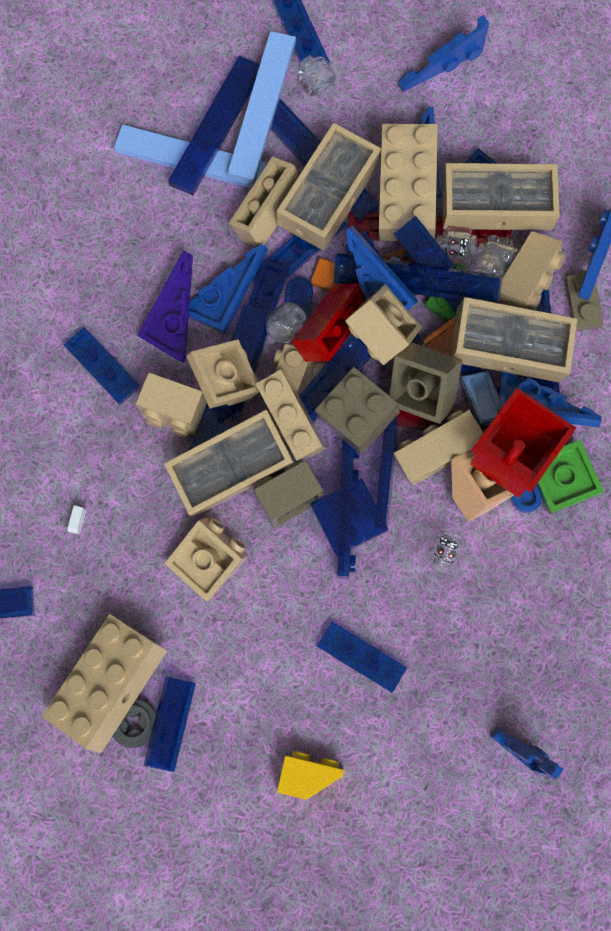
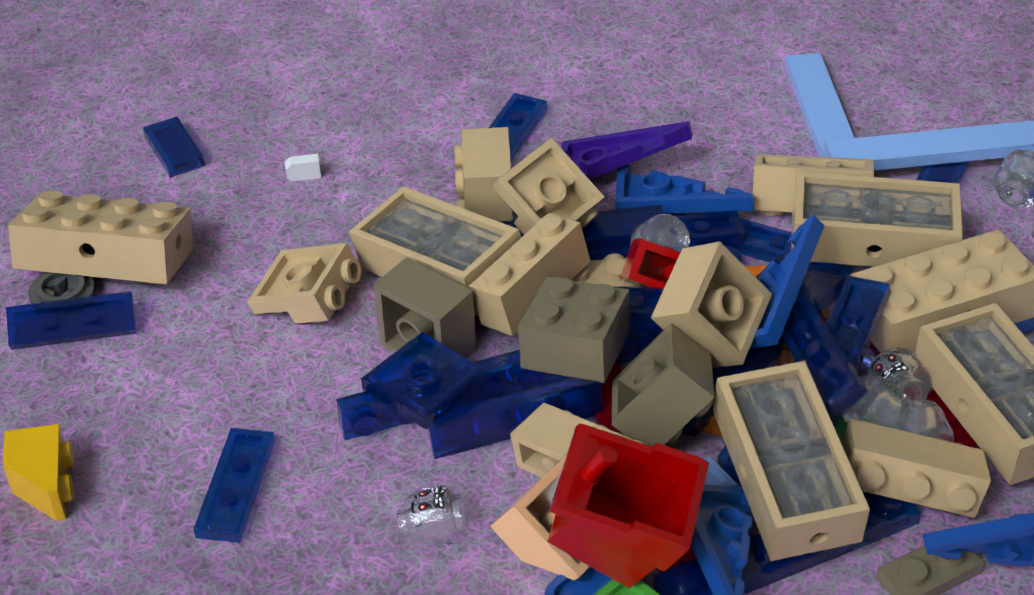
camera: 65 degrees right, 35 degrees down
clear blue tile [168,56,260,196] -> none

